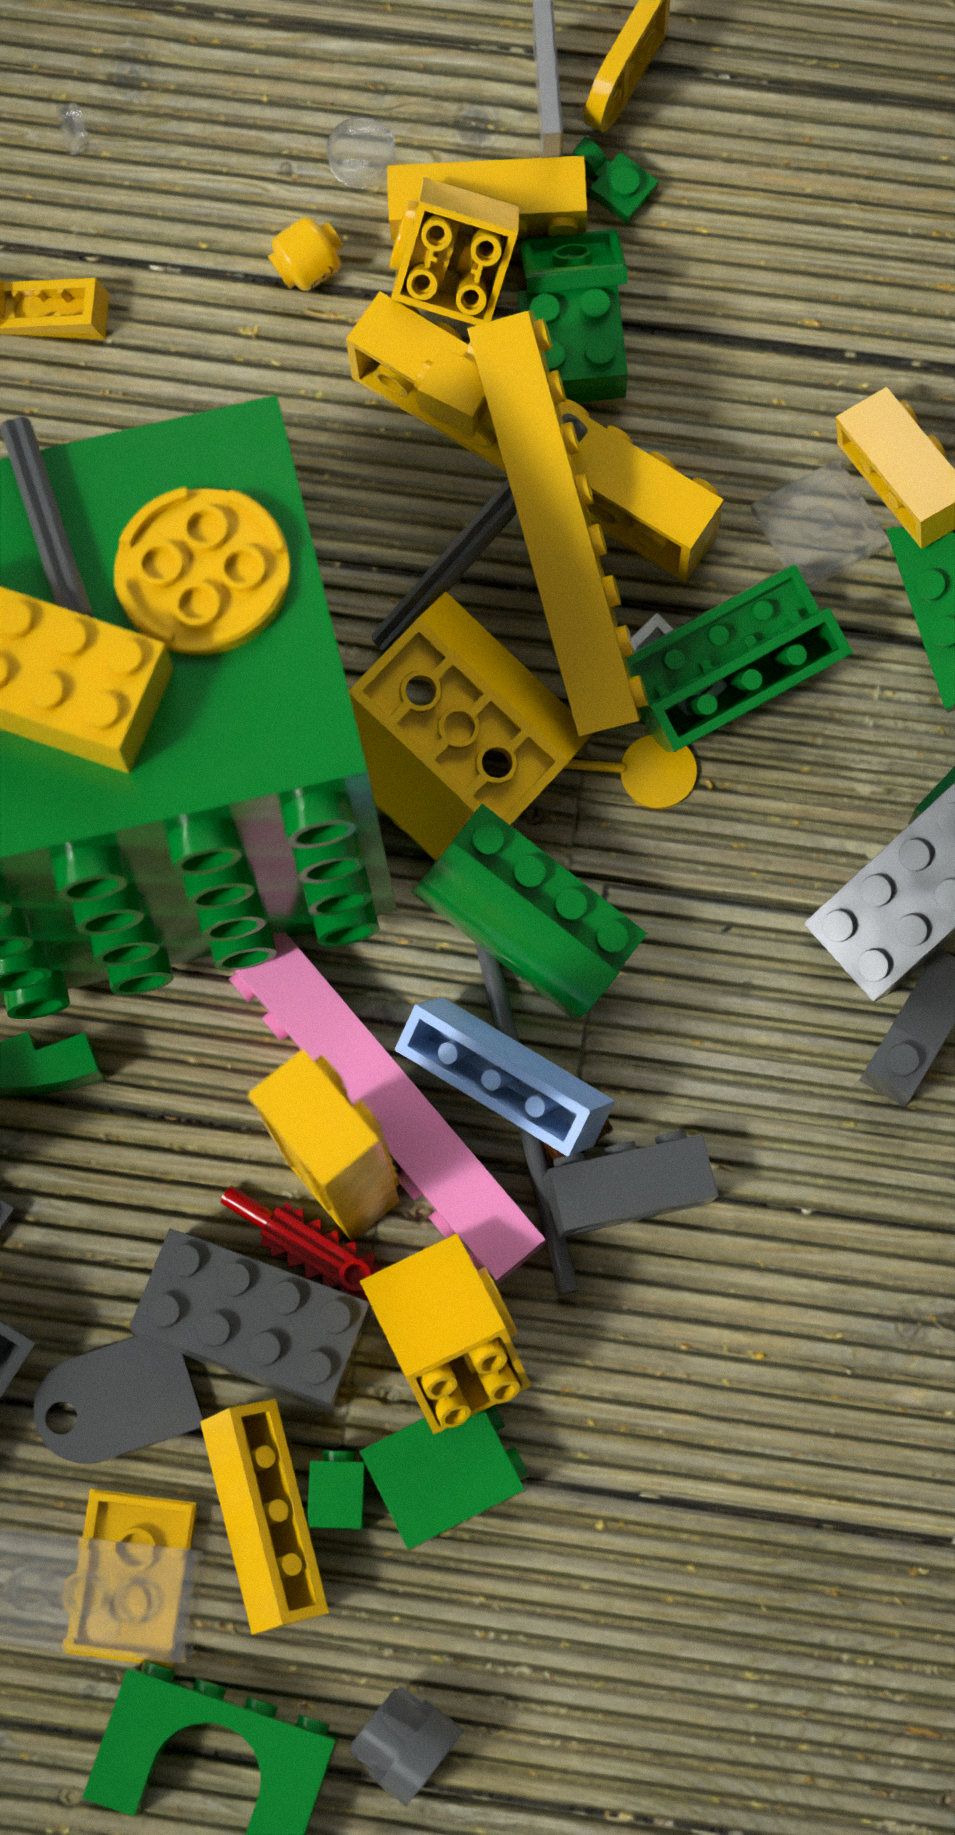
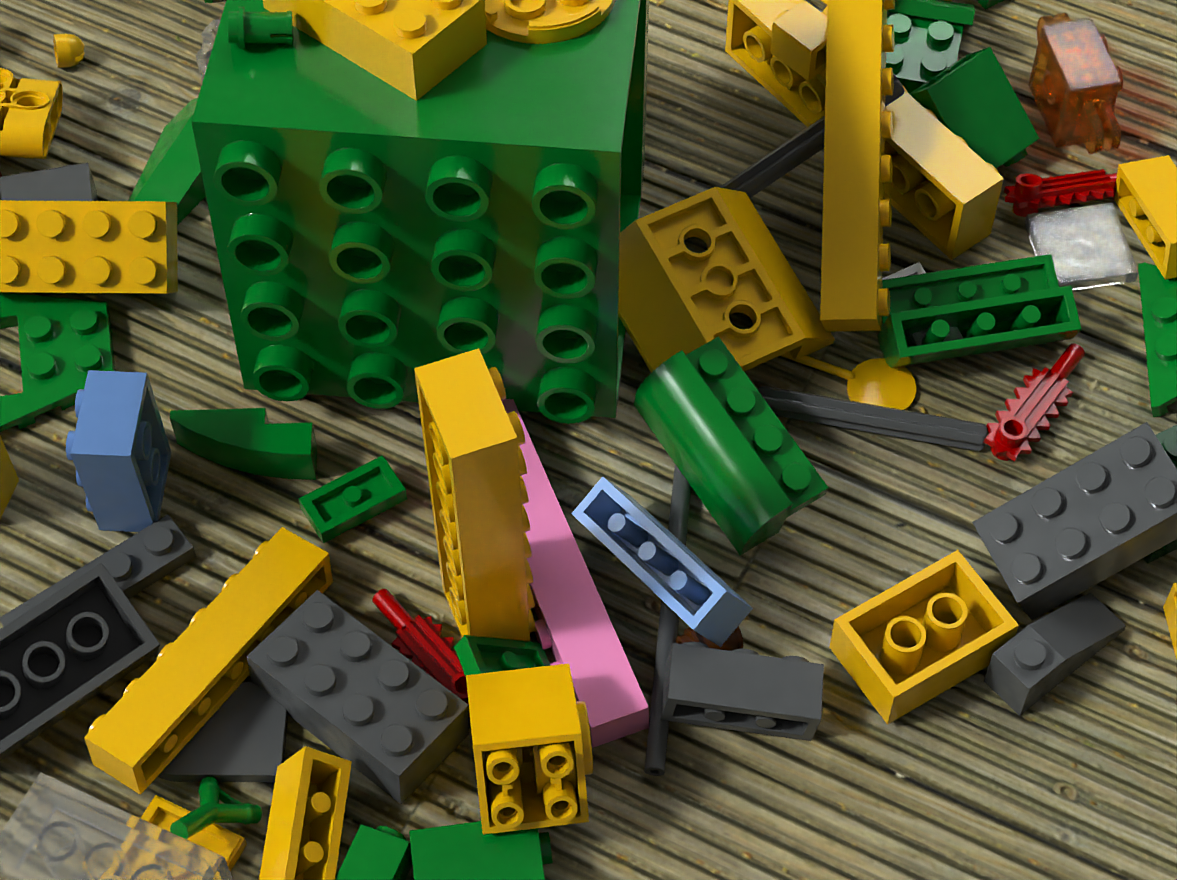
camera: 15 degrees right, 20 degrees down
none -> yellow brick [84,527,333,795]
none -> green piece [170,777,262,842]
none -> green plate [298,455,407,543]
none -> green plate [454,635,550,677]
none -> dark grey axle [758,386,987,451]
none -> yellow brick [829,550,1019,725]
none -> green brick [909,47,1040,169]
none -> red piece [983,343,1085,462]
none -> red piece [1004,169,1117,217]
none -> clear orange brick [1028,12,1123,155]

